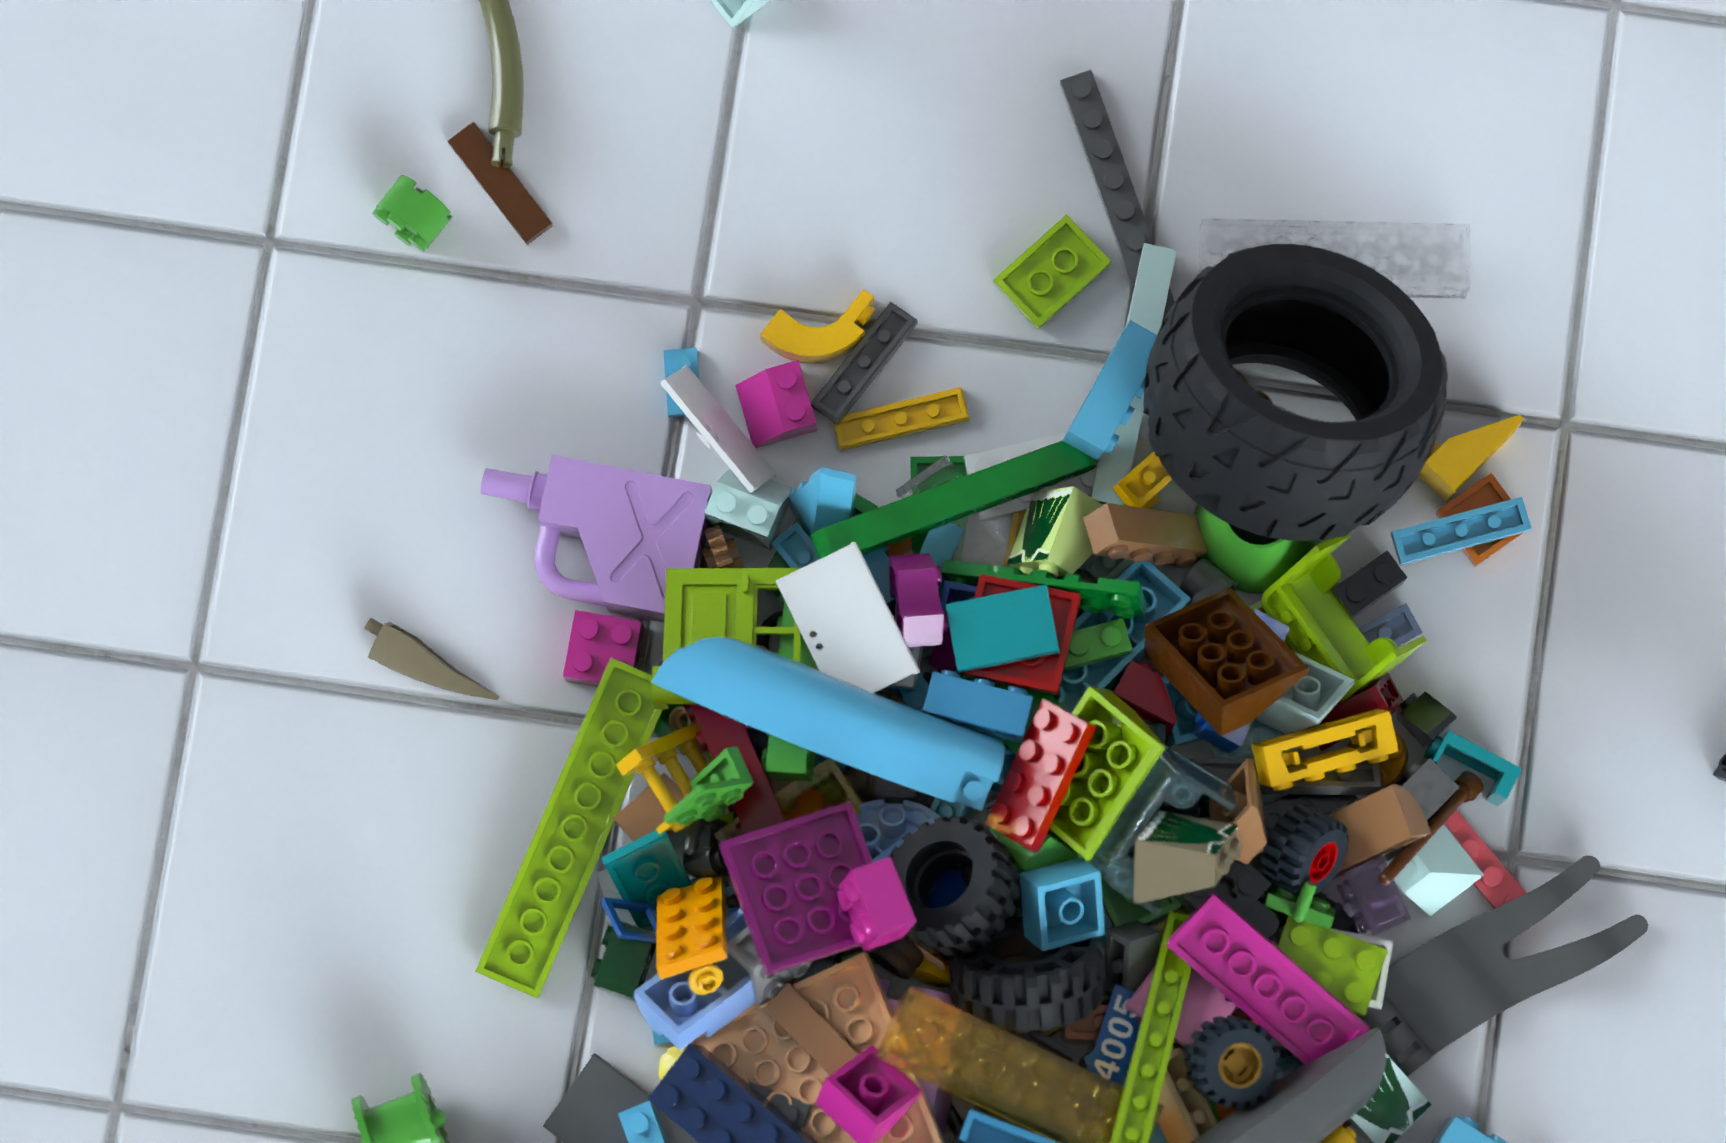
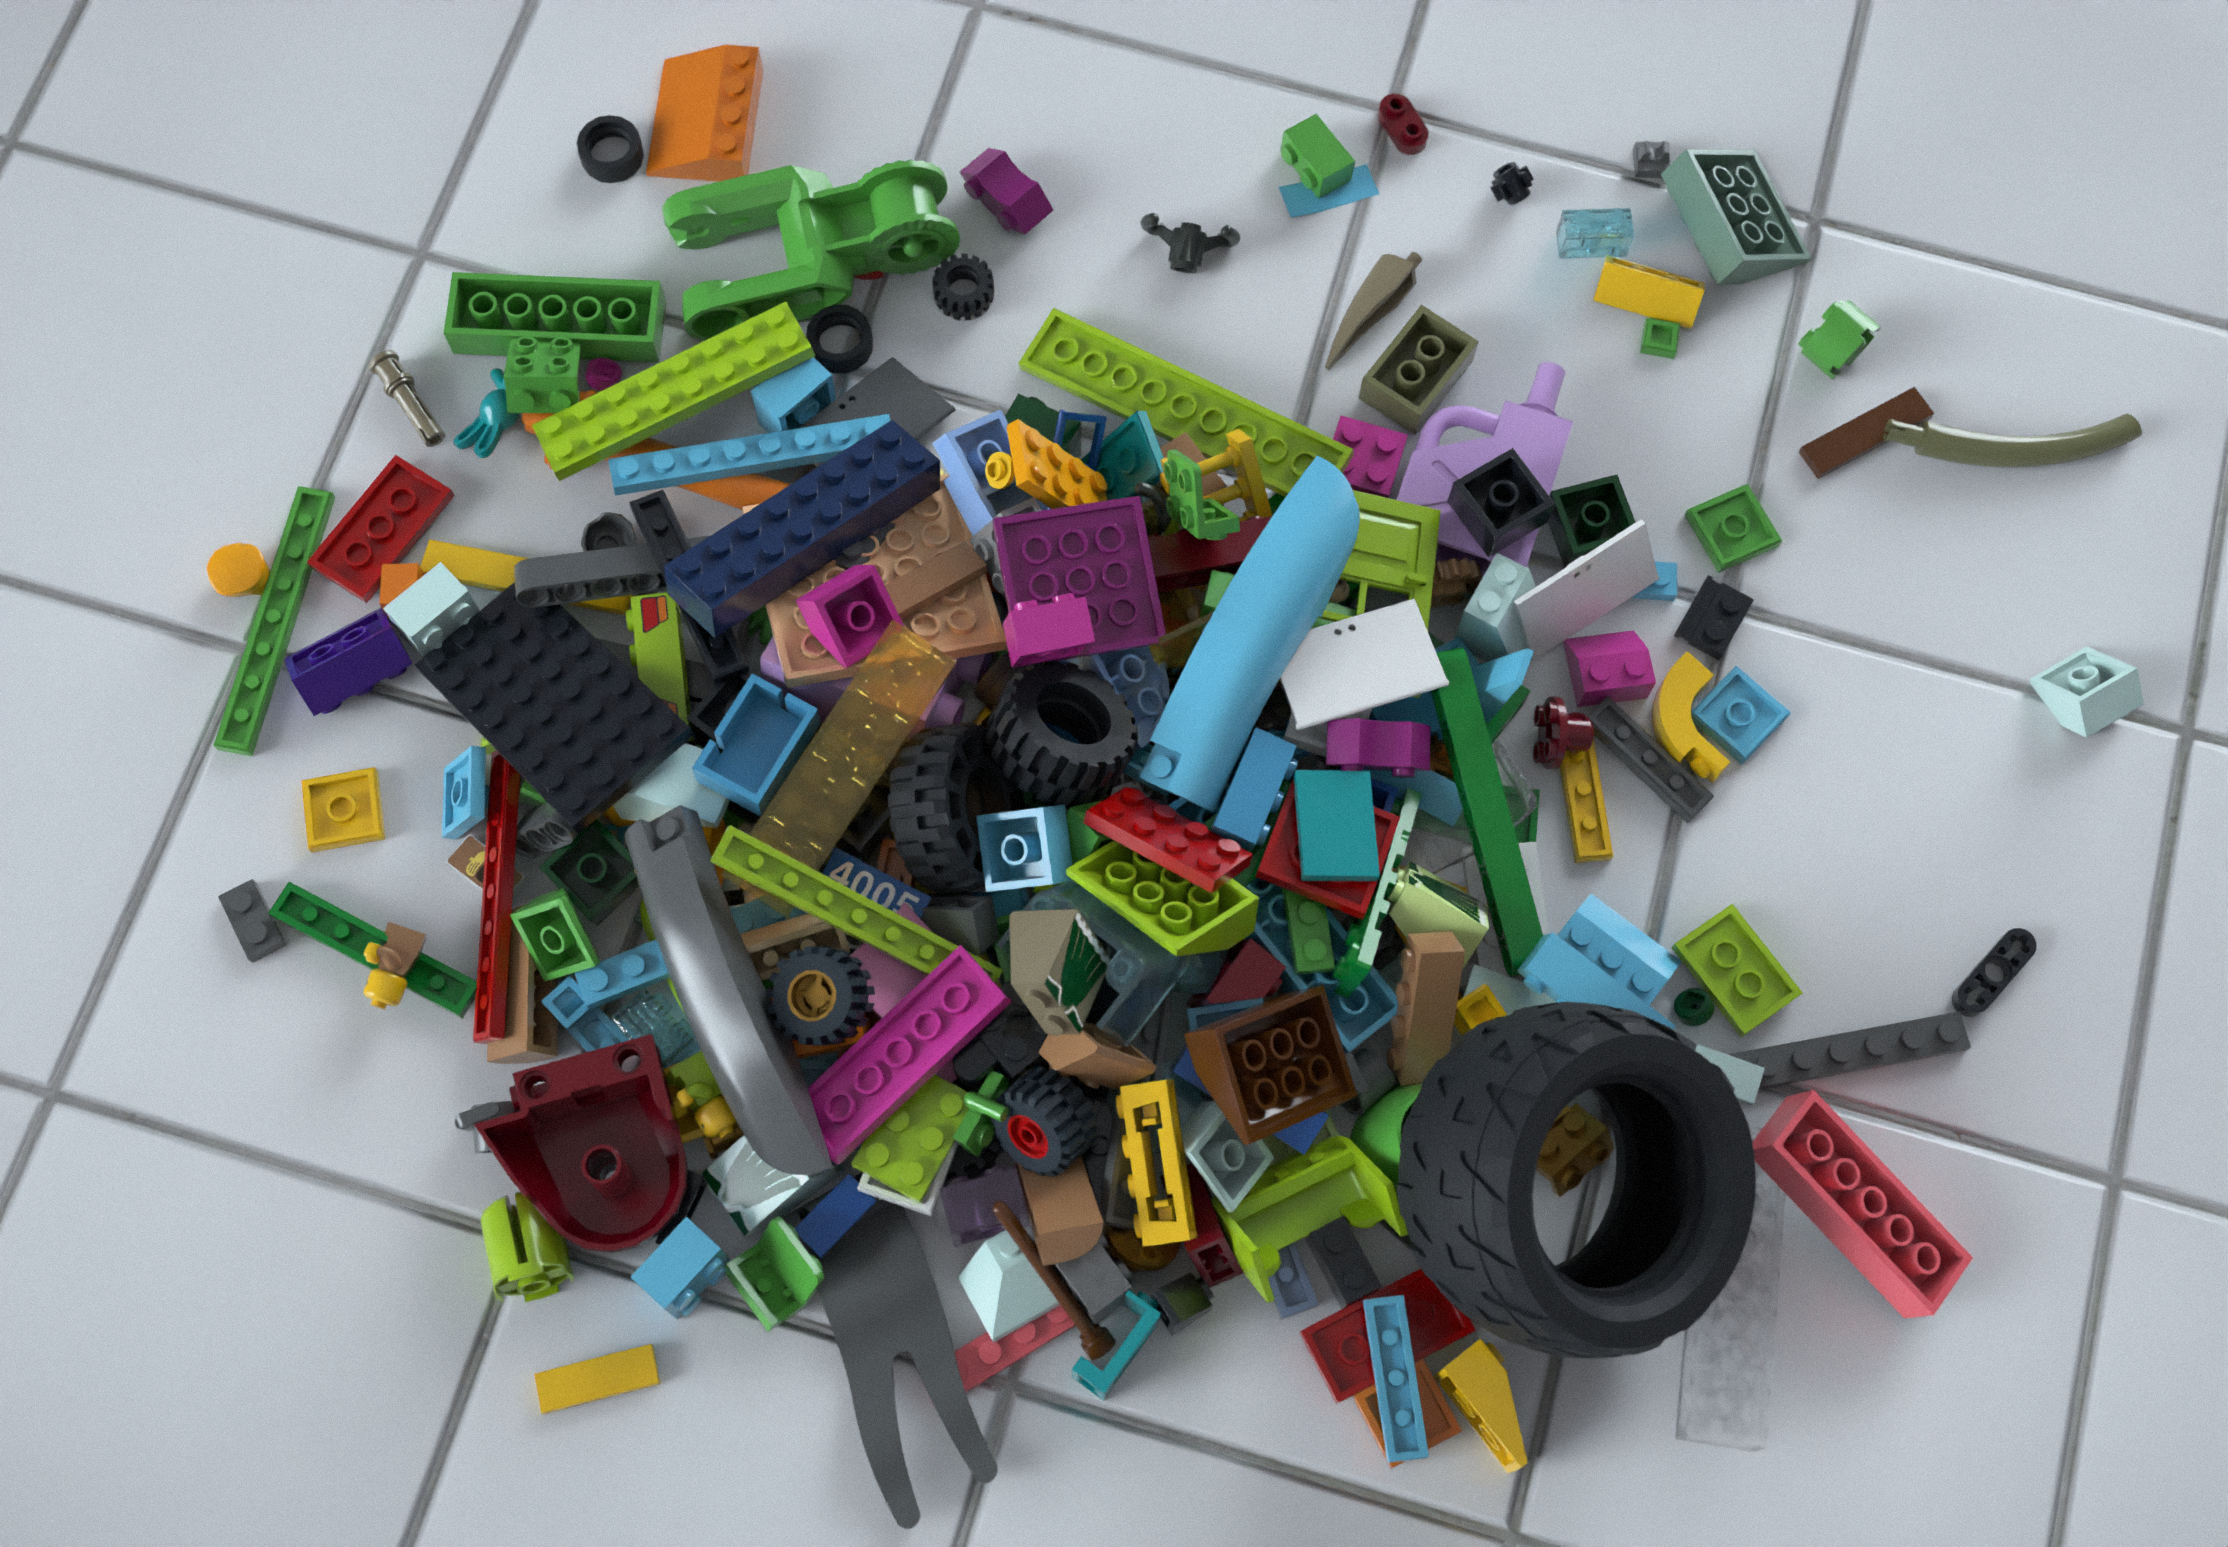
camera: 90 degrees right, 10 degrees down
none -> bright green bracket [724,1216,824,1332]
none -> blue tile [794,1174,877,1259]
none -> black tyre [932,253,994,320]
none -> magenta brick [959,148,1054,235]
none -> pearl dark grey piece [1140,213,1241,274]
none -> medium azure sticker [1278,164,1379,218]
none -> bright green brick [1280,113,1355,199]
none -> red plate [1299,1268,1476,1404]
none -> olive brick [1358,304,1479,435]
none -> dark red plate [1378,94,1429,155]
none -> black brick [1447,448,1555,557]
none -> black gear [1490,162,1534,205]
none -> dark red plate [1533,696,1594,770]
none -> dark green brick [1548,474,1636,568]
none -> clear light blue brick [1556,208,1634,258]
none -> medium azure slope [1557,894,1682,1005]
none -> yellow panel [1594,254,1705,328]
none -> flat silver tile [1633,141,1671,178]
none -> bright green tile [1640,318,1680,359]
none -> sand green slope [1661,149,1812,285]
none -> black plate [1674,575,1754,660]
none -> dark green tile [1674,988,1714,1026]
none -> bright green tile [1684,483,1782,573]
none -> medium azure tile [1691,666,1791,764]
none -> coral brick [1752,1090,1973,1318]
none -> black beam [1952,928,2037,1017]

